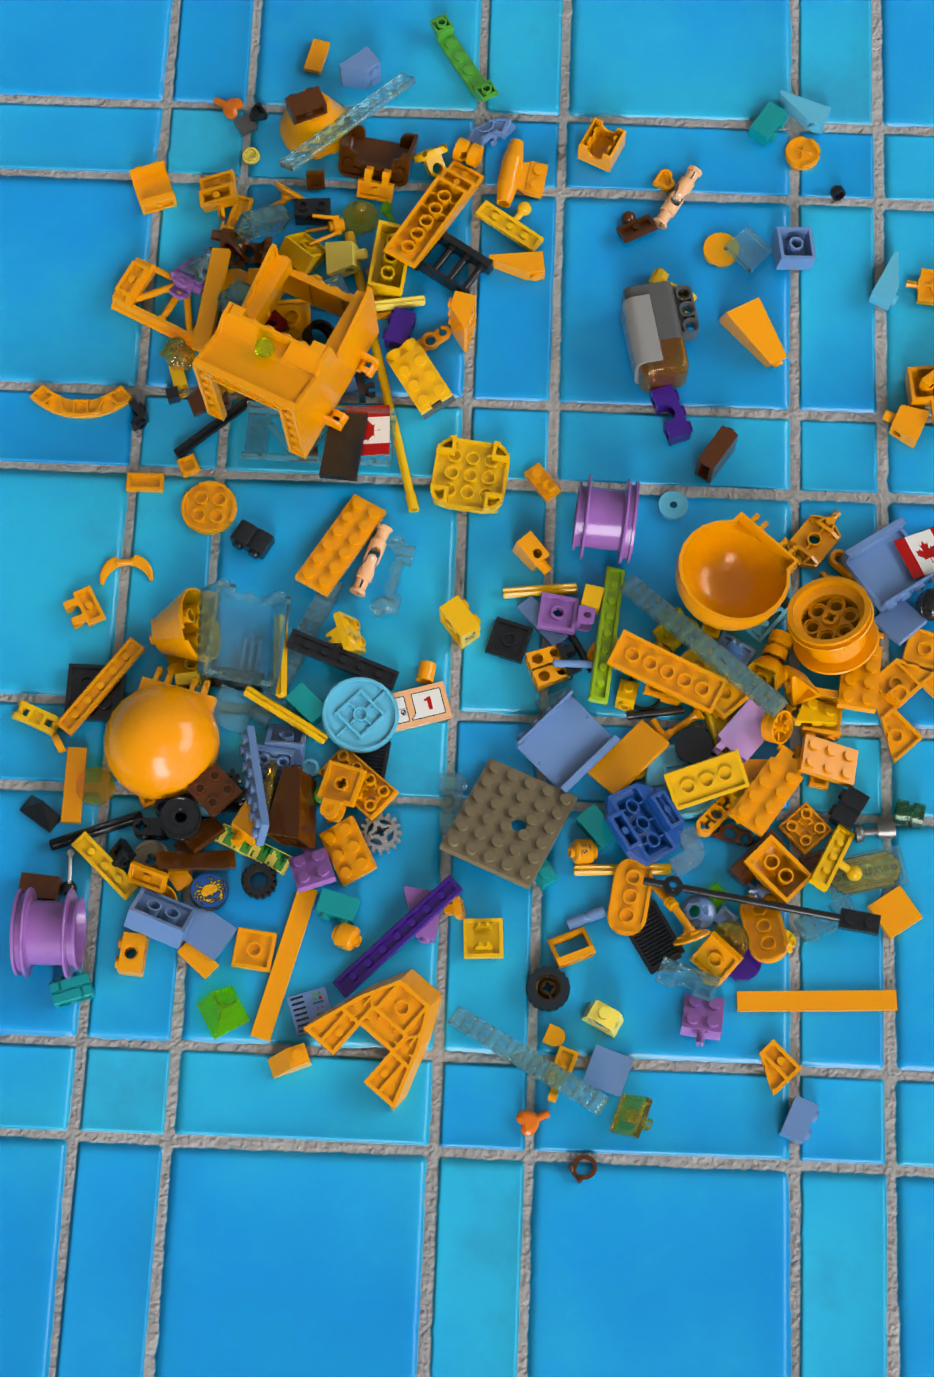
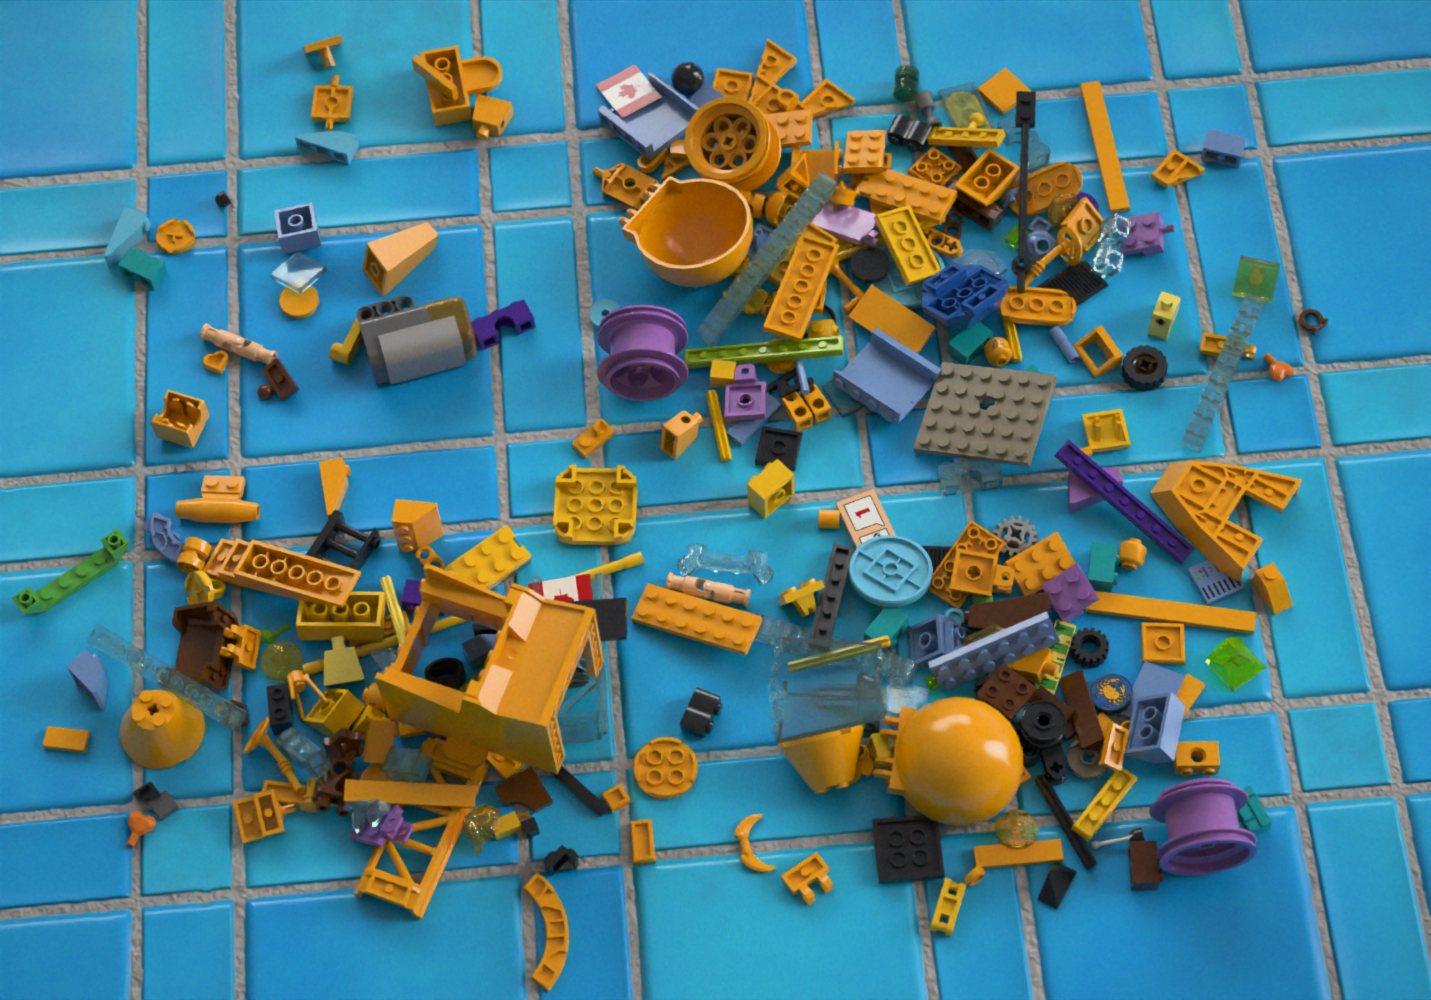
camera: 95 degrees left, 10 degrees down
light orange tile [56,637,146,736] -> none
black bracket [109,838,137,869] -> none
light orange panel [129,160,177,215] -> none
light yellow plate [242,147,260,165] -> none
yellow axle [243,686,328,744] -> none
clear neon green tile [254,338,275,359] -> none
reddish brown brick [285,86,327,125] -> none
yellow plate [475,200,544,252] -> none
light orange tile [542,1023,565,1047] -> none
medium blue tile [582,1045,634,1097] -> none
black bar [626,706,684,720] -> none
reddish brown brick [695,425,738,483] -> none
yellow wing [794,699,842,727] -> none

